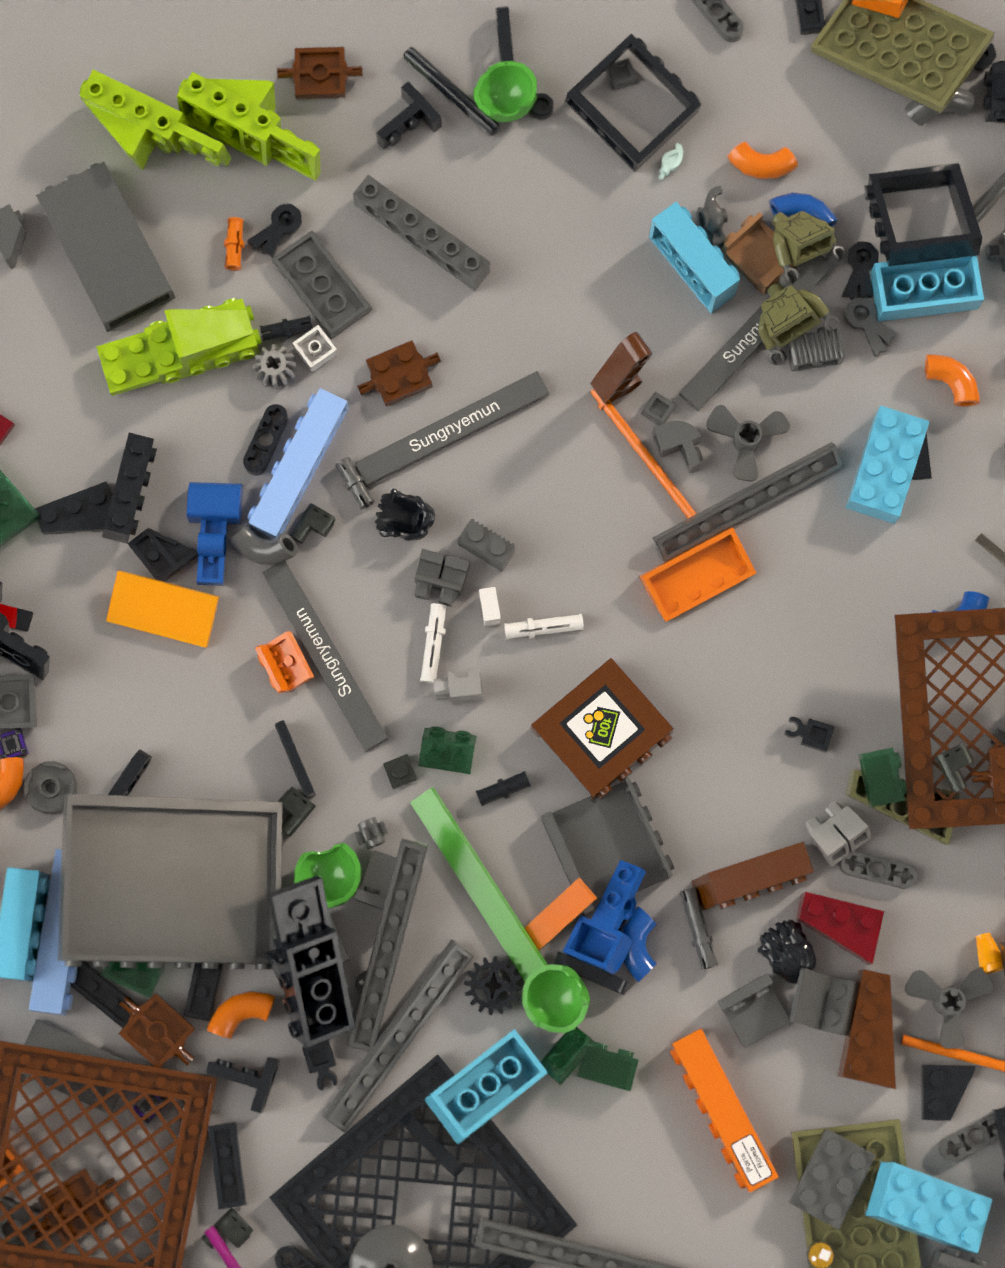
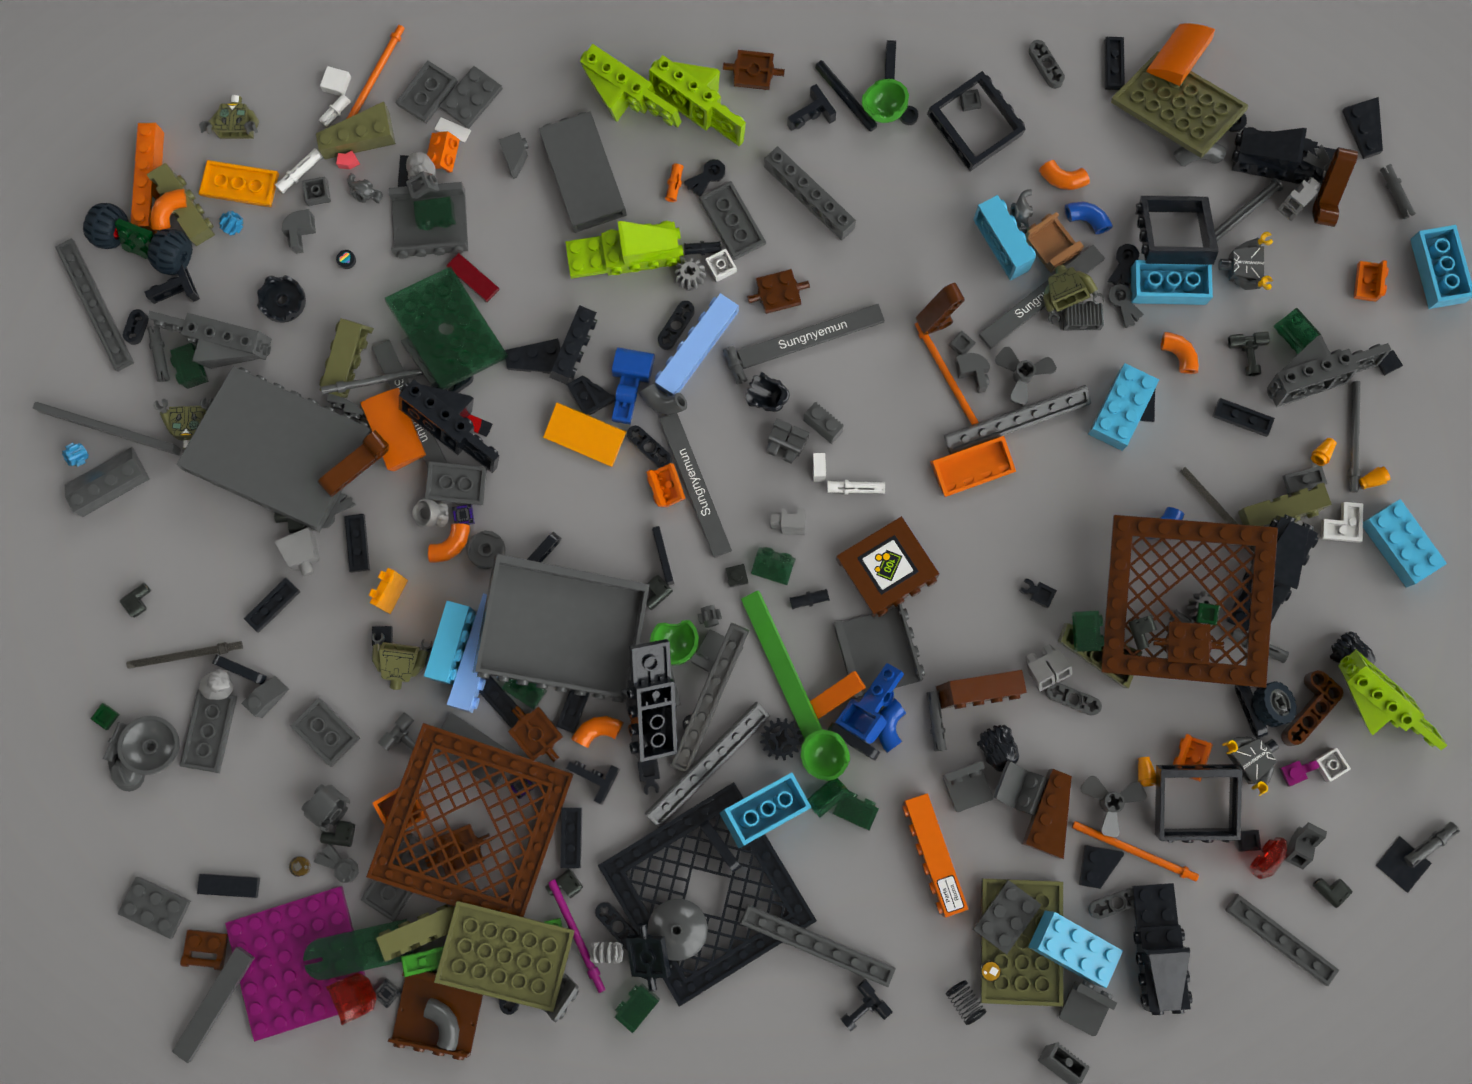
camera: 15 degrees right, 0 degrees up
pearl dark grey piece [290,503,335,544] -> none
white pin [420,603,447,684] -> none
light aqua piece [658,143,683,180] -> none
olive torso [772,211,845,286] -> none
dark red wedge [796,892,884,965] -> none
none -> black beam [627,425,672,468]

